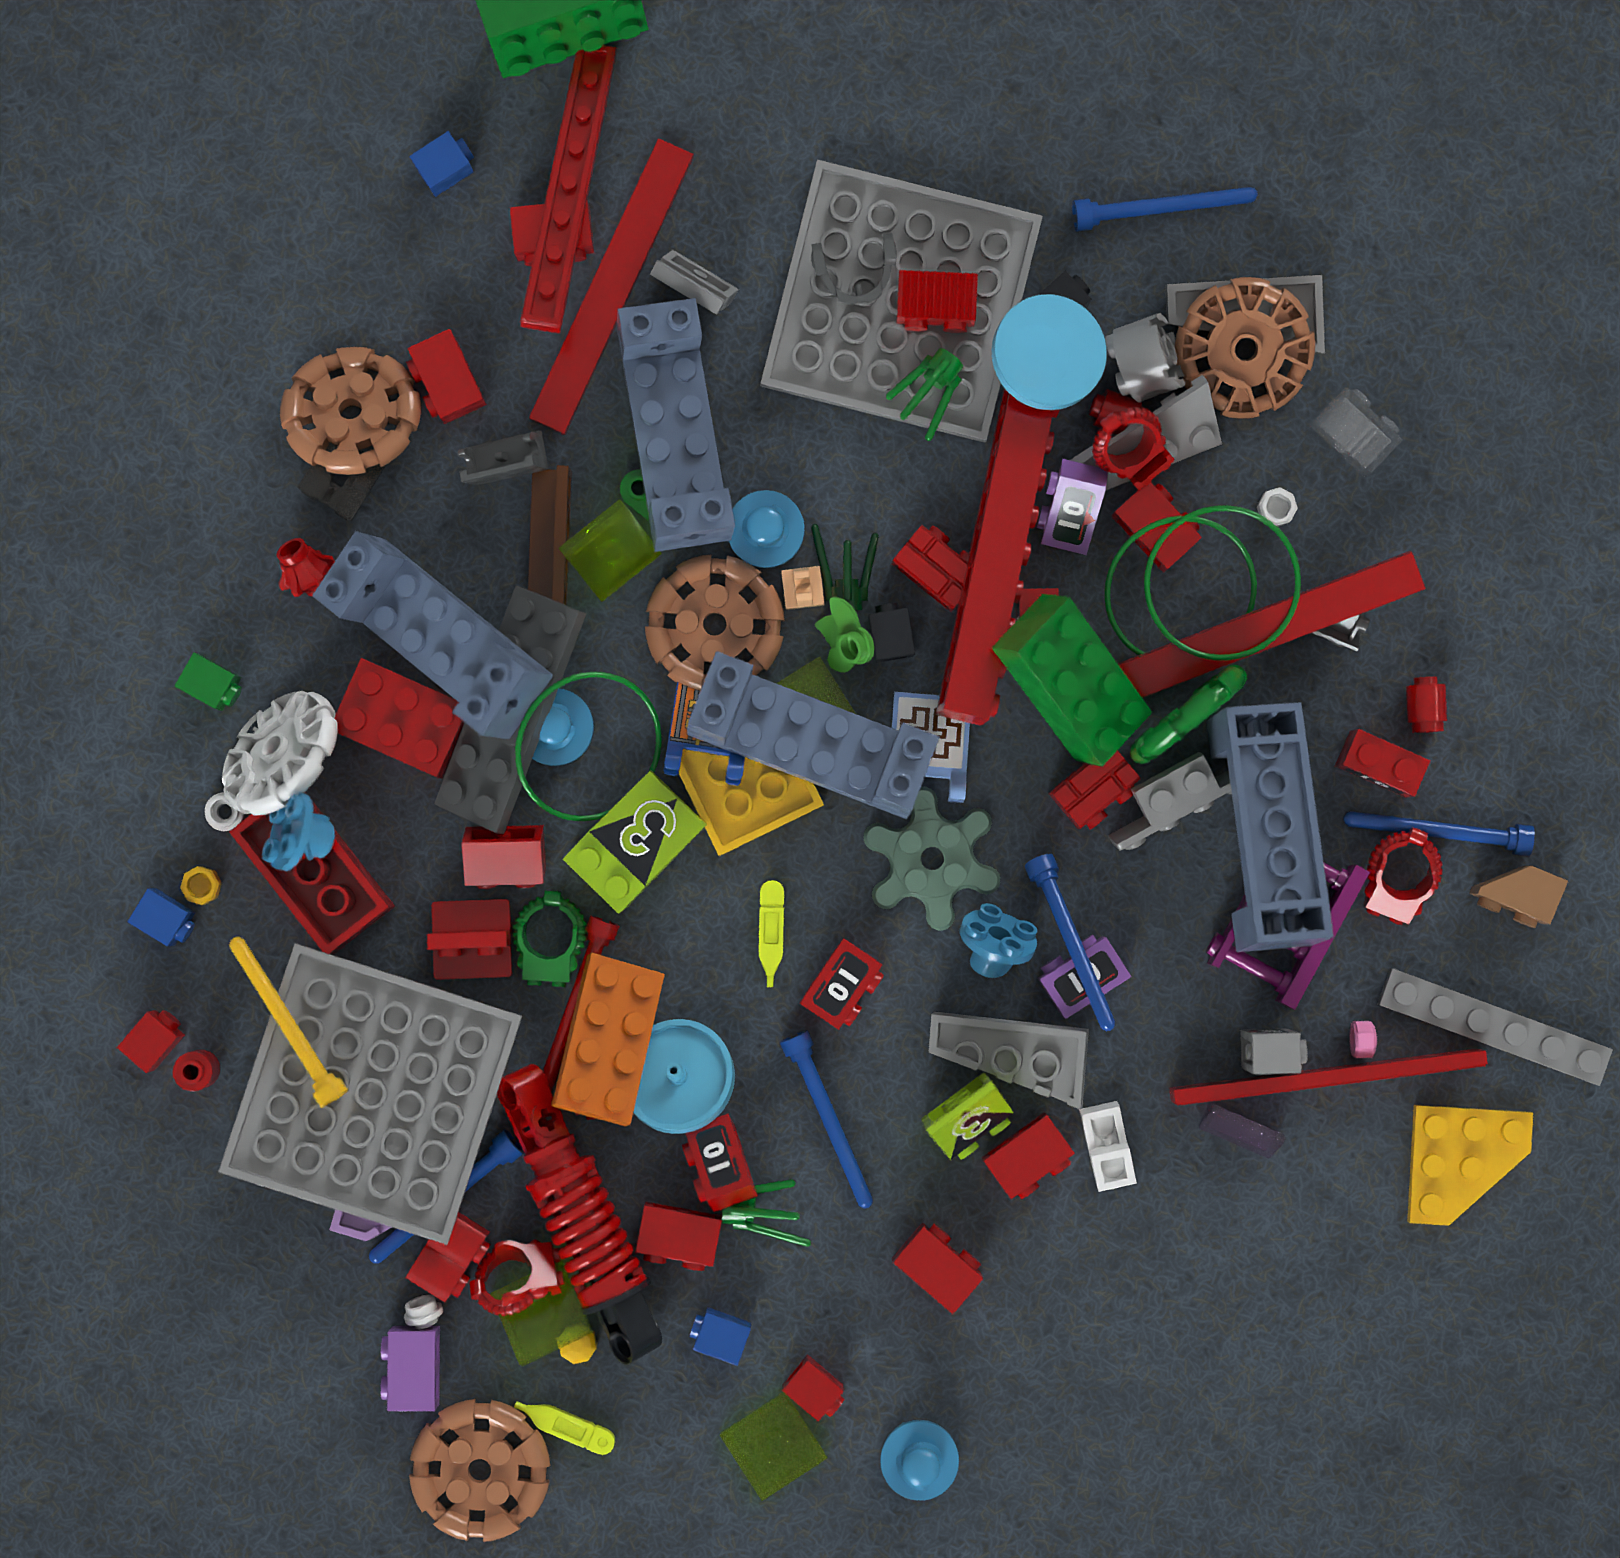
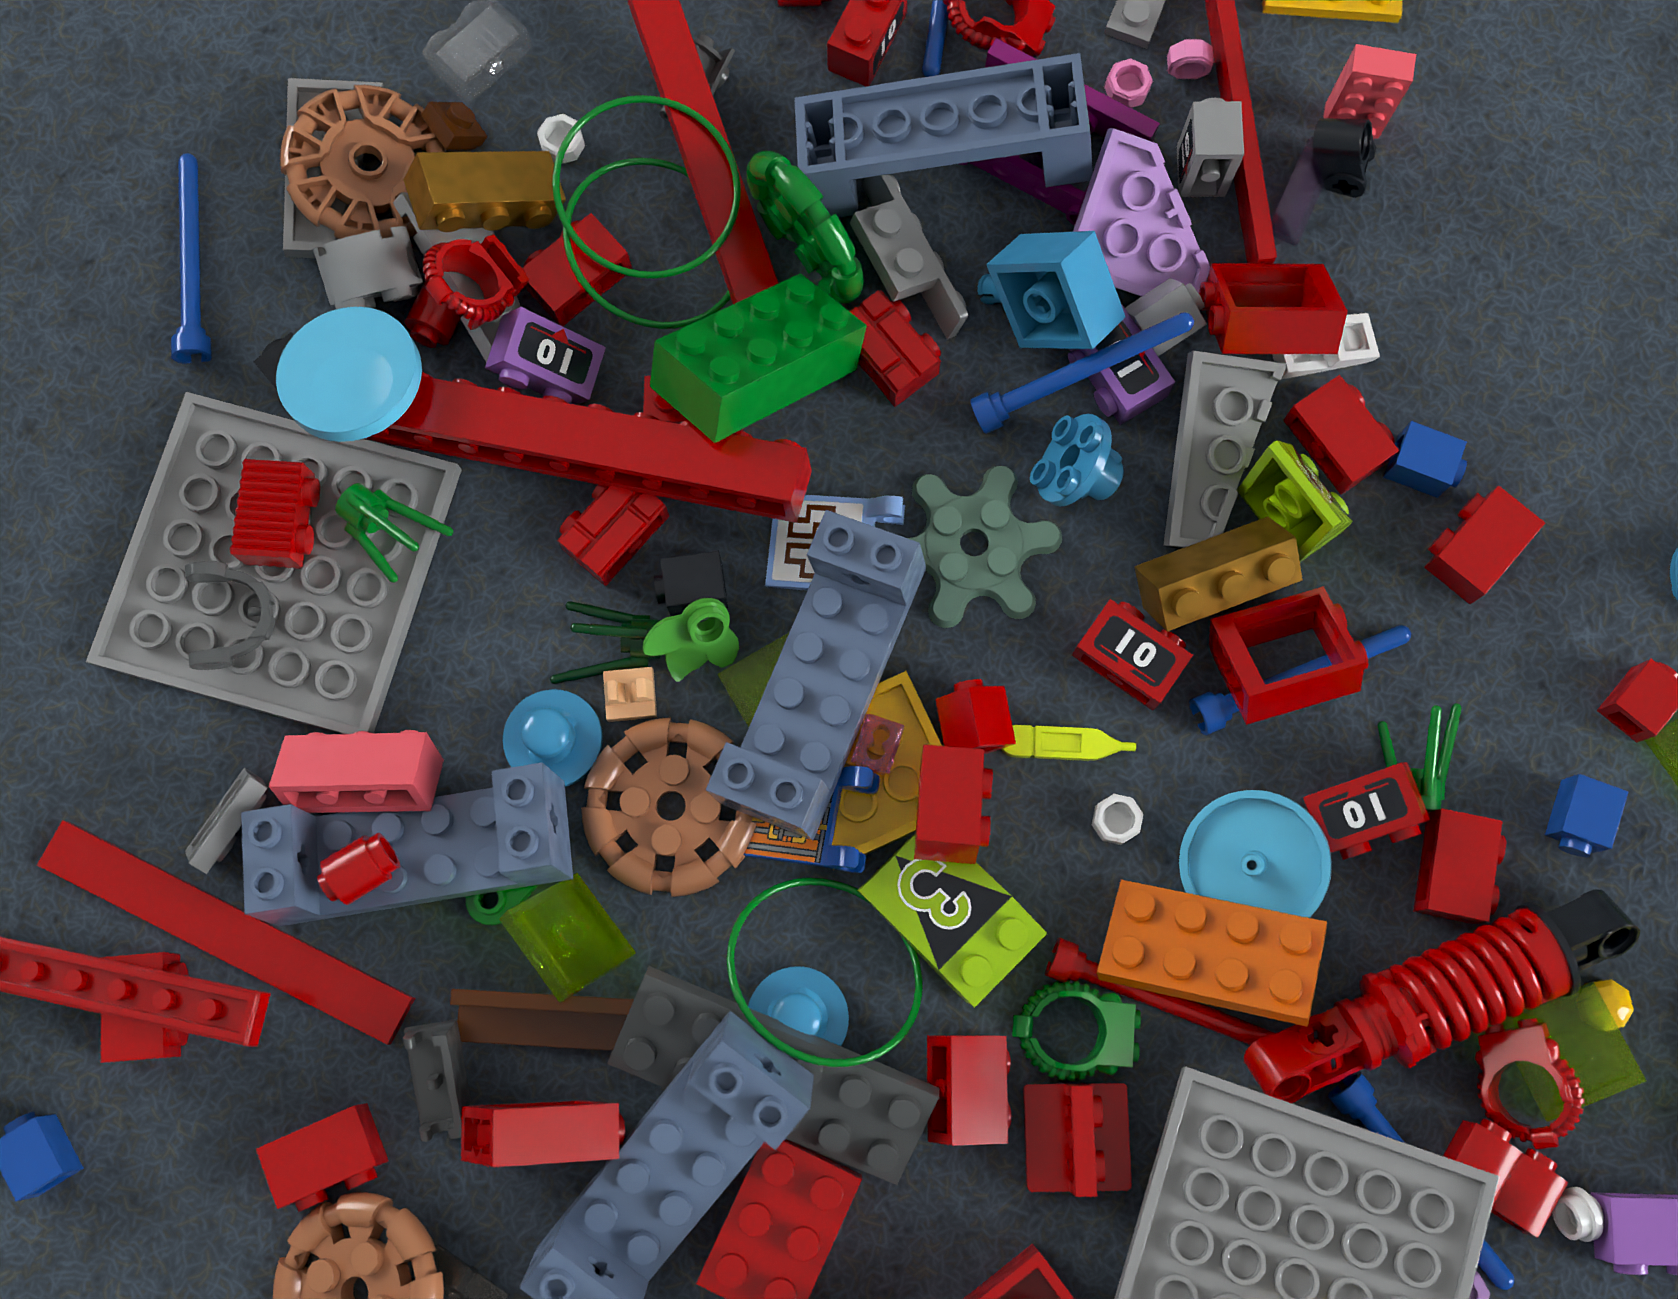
camera: 85 degrees left, 10 degrees down
none -> coral brick [269,730,444,813]
none -> red brick [317,832,400,905]
none -> pearl gold brick [403,151,566,232]
none -> reddish brown plate [421,102,488,150]
none -> red window [461,1100,625,1167]
none -> clear pink piece [851,714,905,775]
none -> red brick [914,744,993,864]
none -> red brick [935,679,1016,754]
none -> dark azure brick [977,231,1126,349]
none -> lavender plate [1073,128,1210,296]
none -> white tile [1091,794,1143,845]
none -> bright pink tile [1104,58,1153,108]
none -> light grey brick [1125,278,1207,356]
none -> pearl gold brick [1134,517,1303,632]
none -> red window [1199,263,1348,354]
none -> red window [1209,586,1369,725]
none -> black piece [1312,118,1377,198]
none -> coral piece [1323,44,1416,140]
none -> blue brick [1383,421,1467,498]

